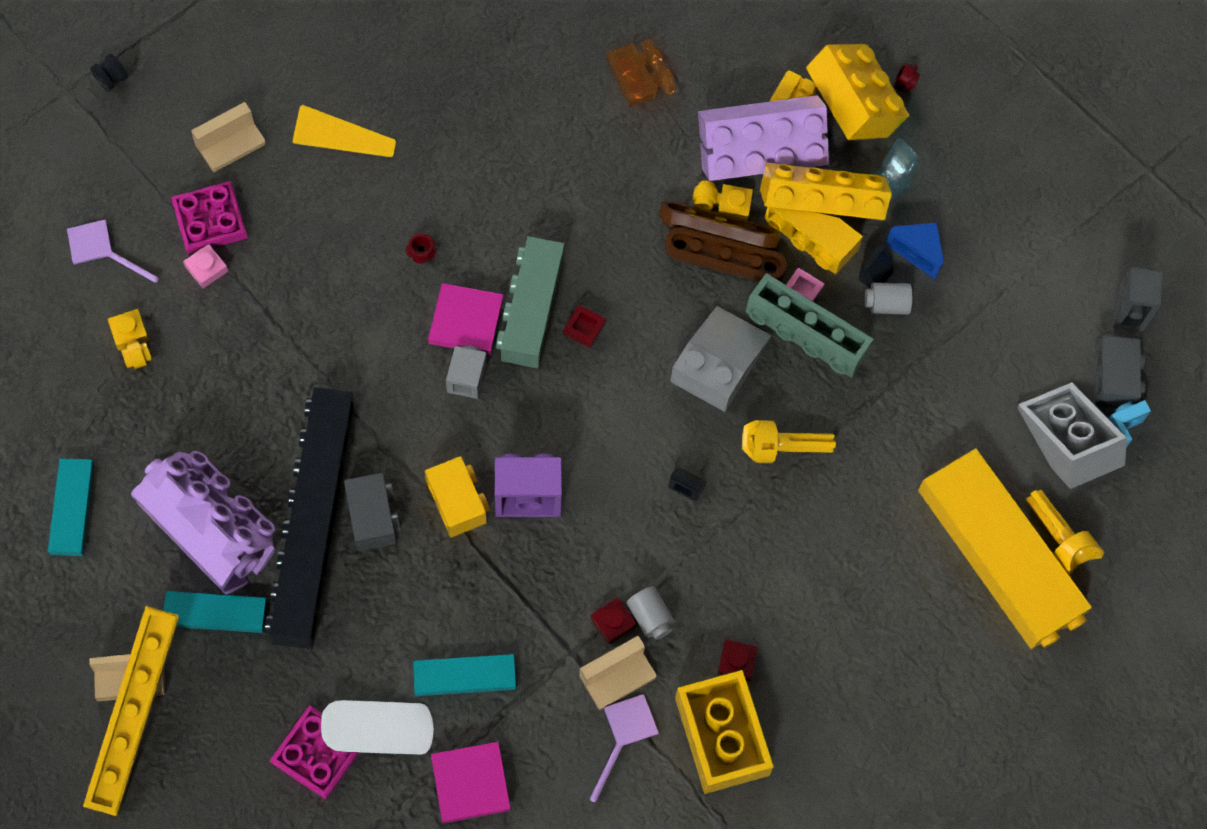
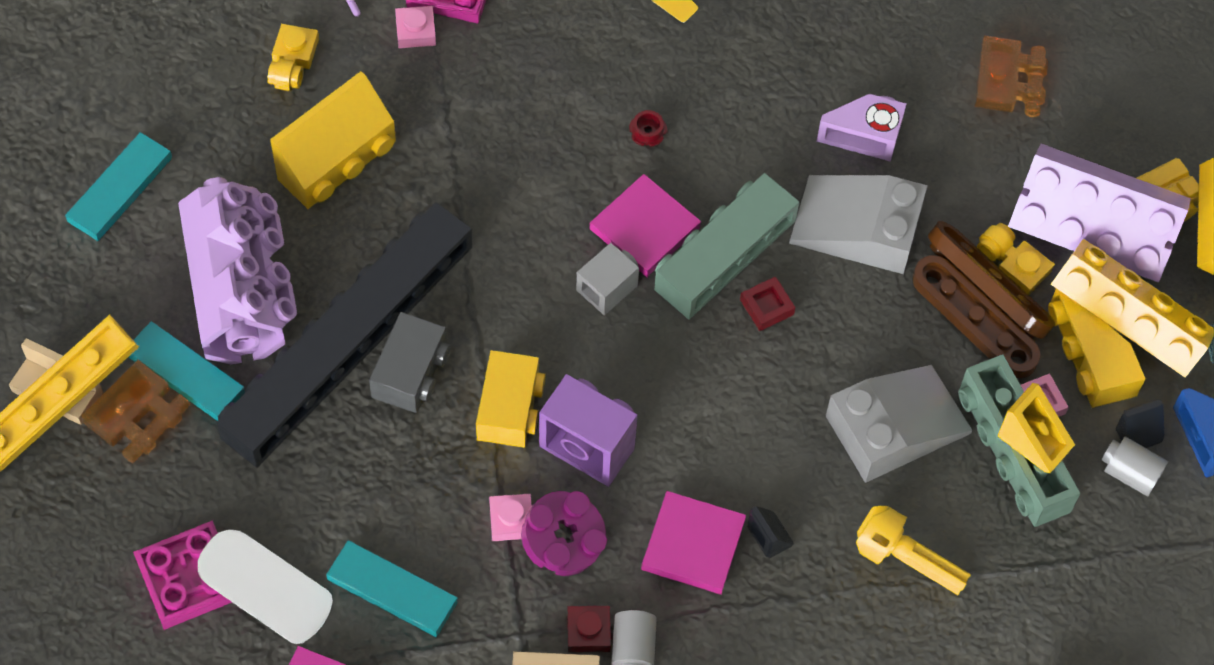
camera: 35 degrees right, 5 degrees down
none -> clear orange plate [81,360,190,463]
none -> yellow slope [270,71,396,209]
none -> bright pink plate [489,494,532,541]
none -> magenta plate [521,491,607,576]
none -> dark pink tile [641,491,746,595]
none -> light grey slope [789,175,928,274]
none -> lavender slope [817,94,907,161]
none -> yellow slope [998,383,1075,473]

